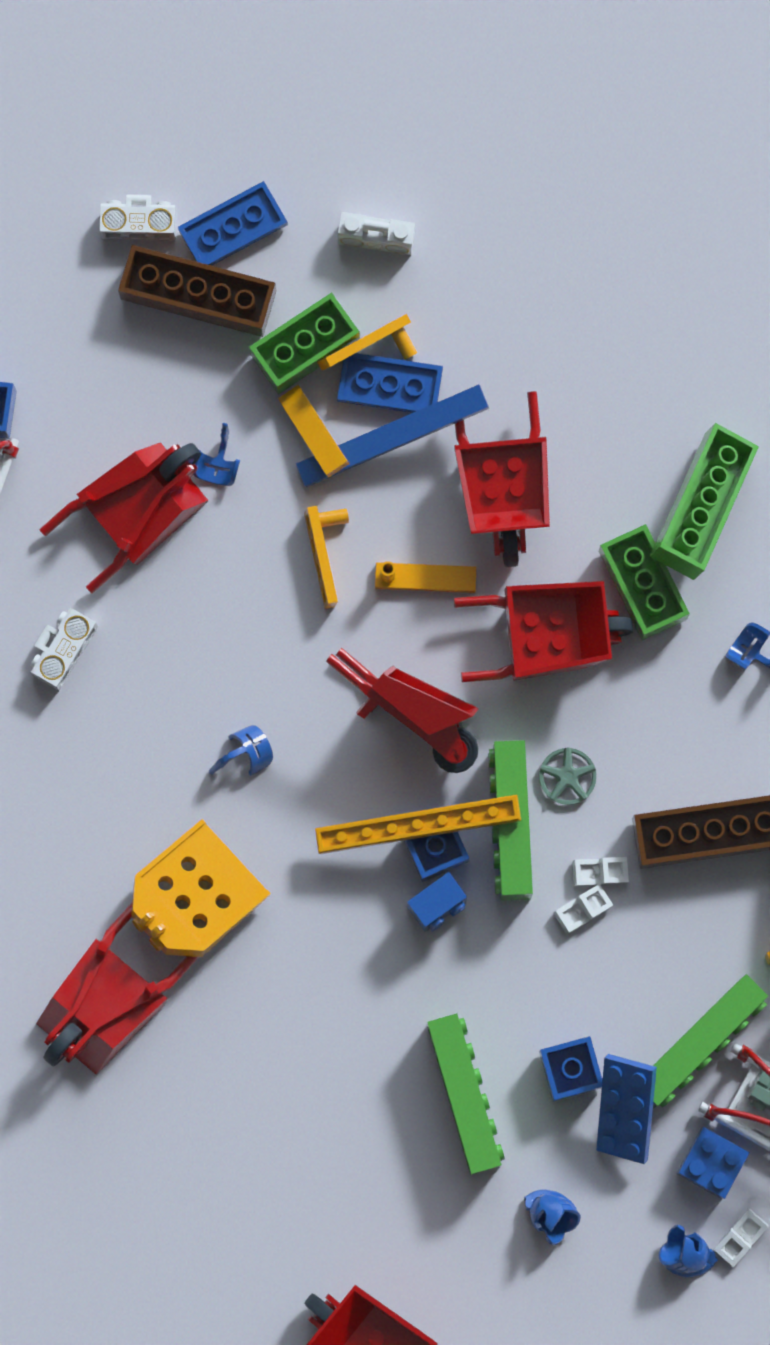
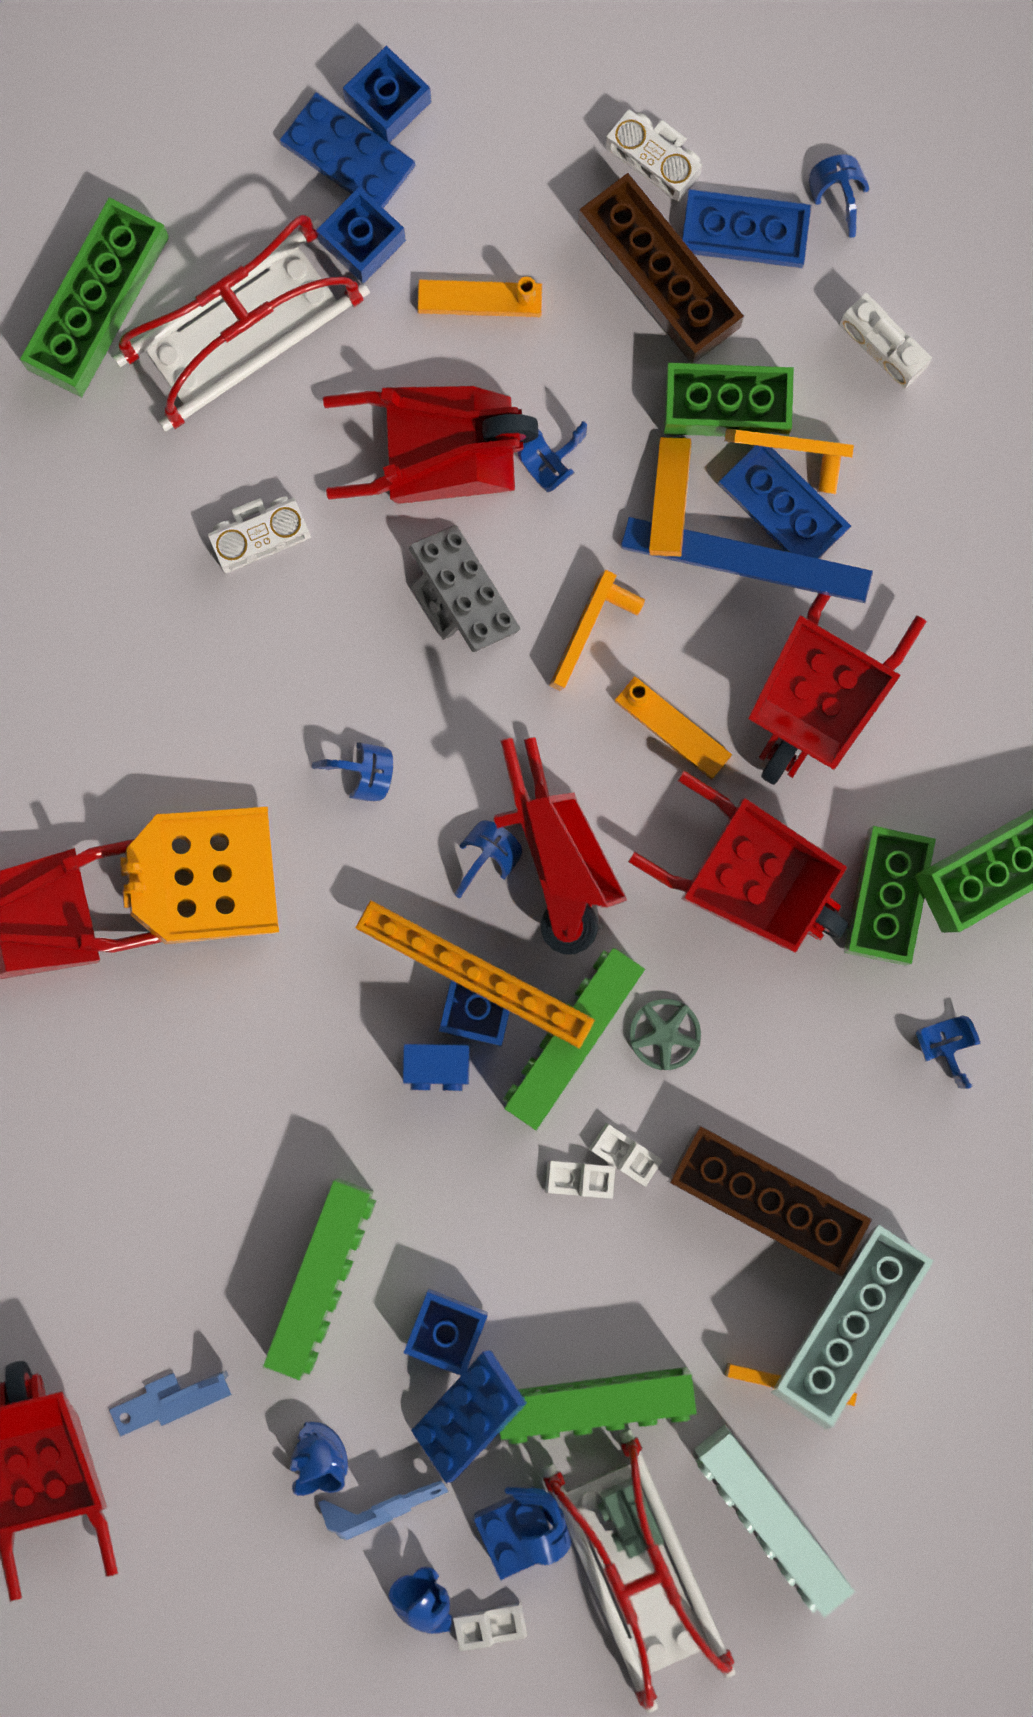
camera: 35 degrees right, 5 degrees up
none -> medium blue piece [109,1370,232,1437]
none -> medium blue piece [318,1480,449,1540]
none -> dark grey bracket [409,525,520,652]
none -> light orange piece [418,277,542,317]
none -> blue helmet [455,820,522,898]
none -> blue helmet [504,1487,571,1565]
none -> blue helmet [809,154,869,238]

